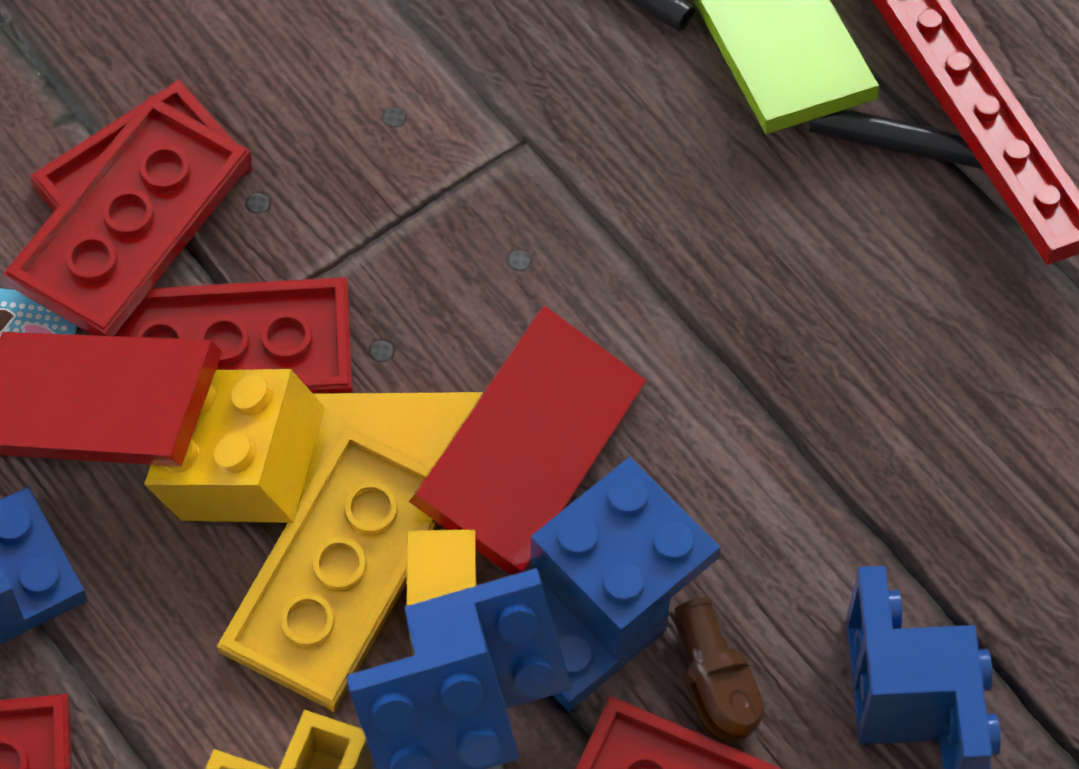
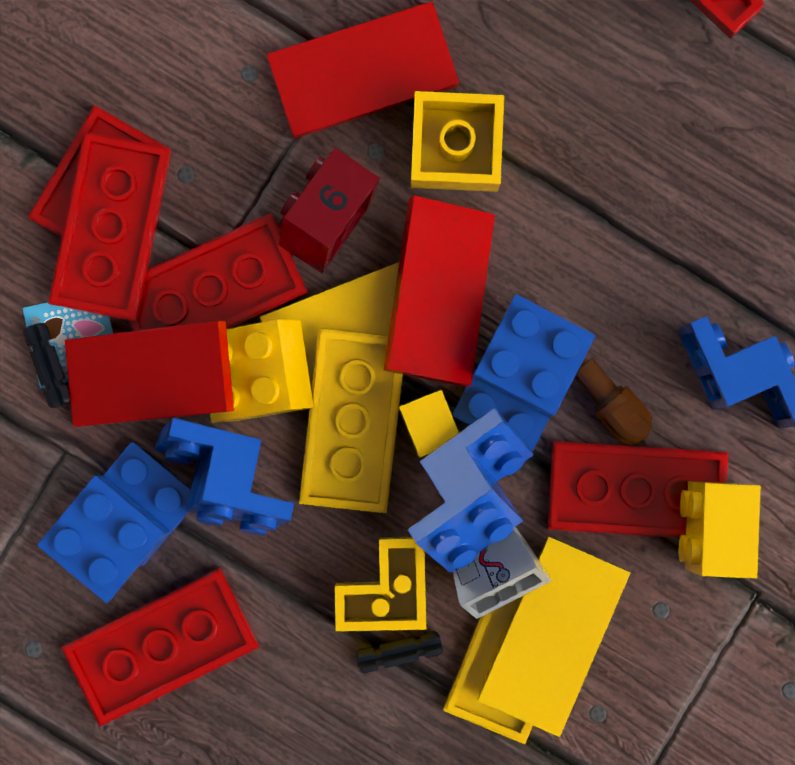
camera: 20 degrees left, 25 degrees up
none -> blue bracket [154,418,294,536]
none -> red tile [267,1,459,139]
none -> dark red brick [277,148,380,274]
none -> yellow brick [411,91,504,192]

